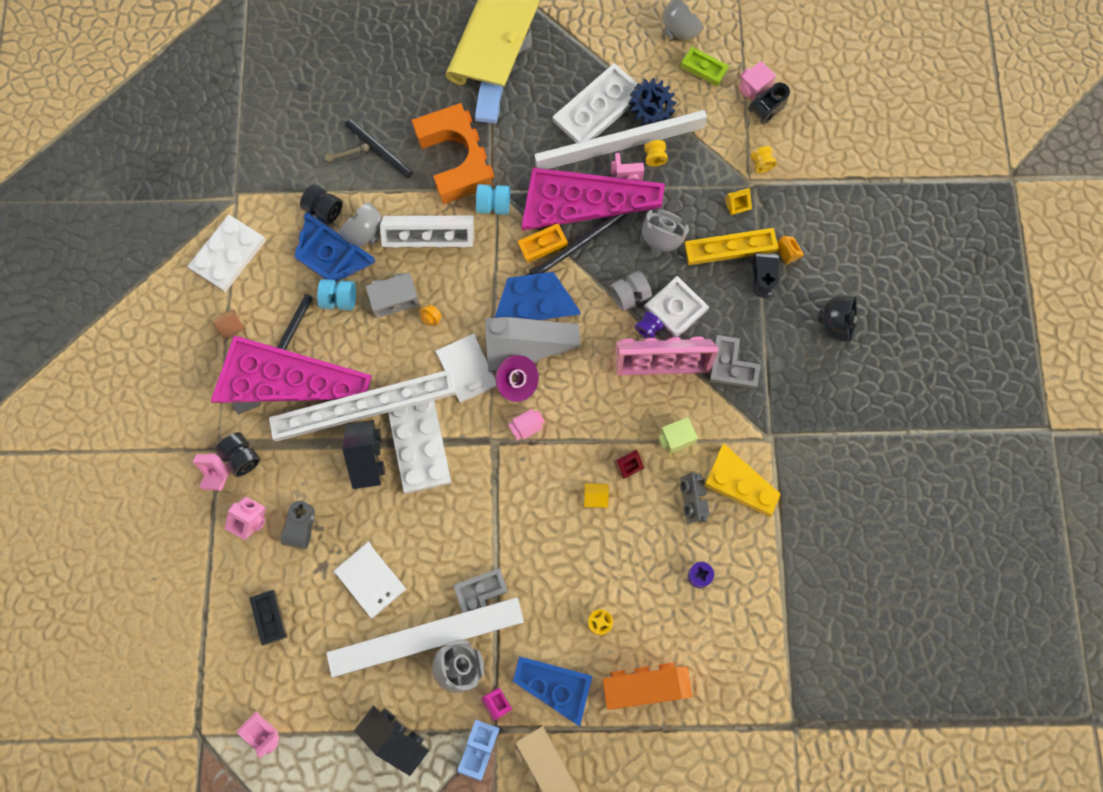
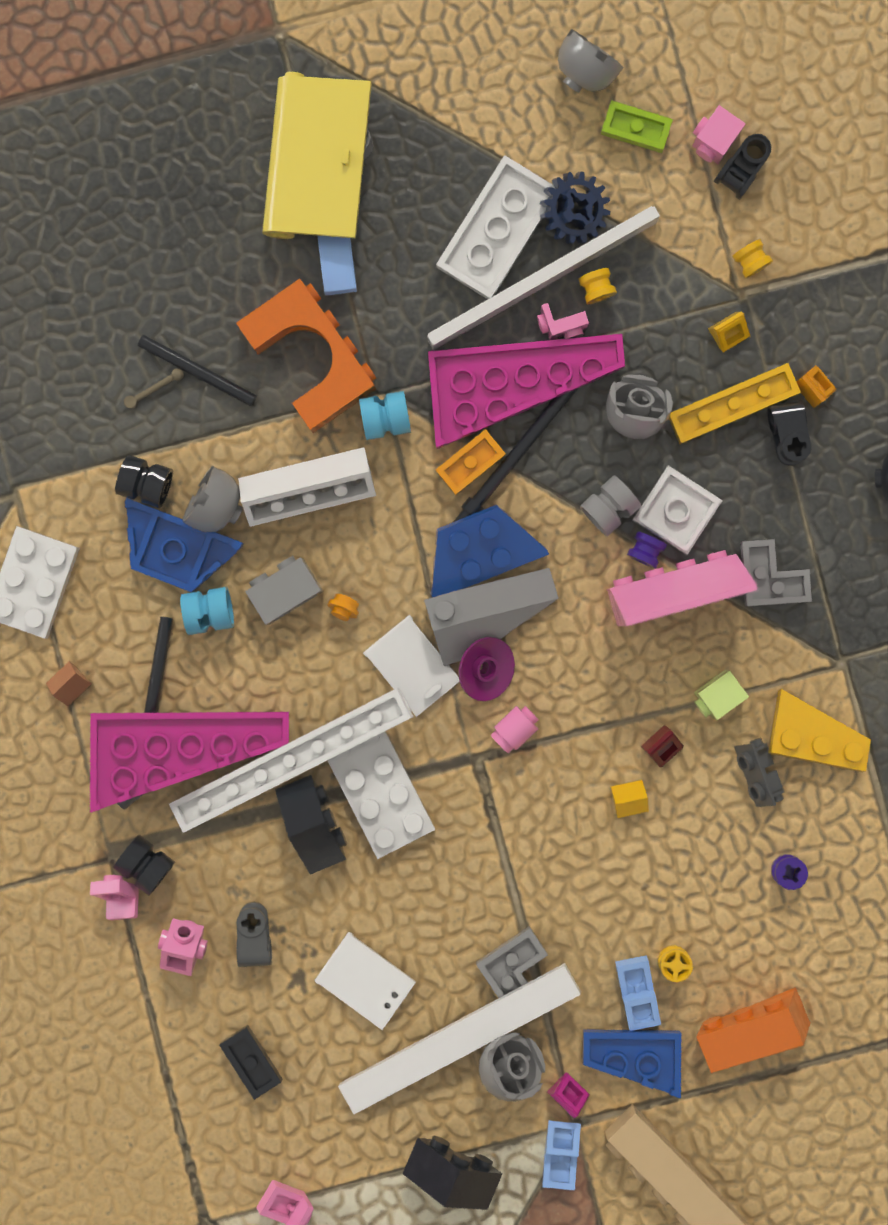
camera: 20 degrees left, 15 degrees up
none -> light blue slope [615,955,661,1031]

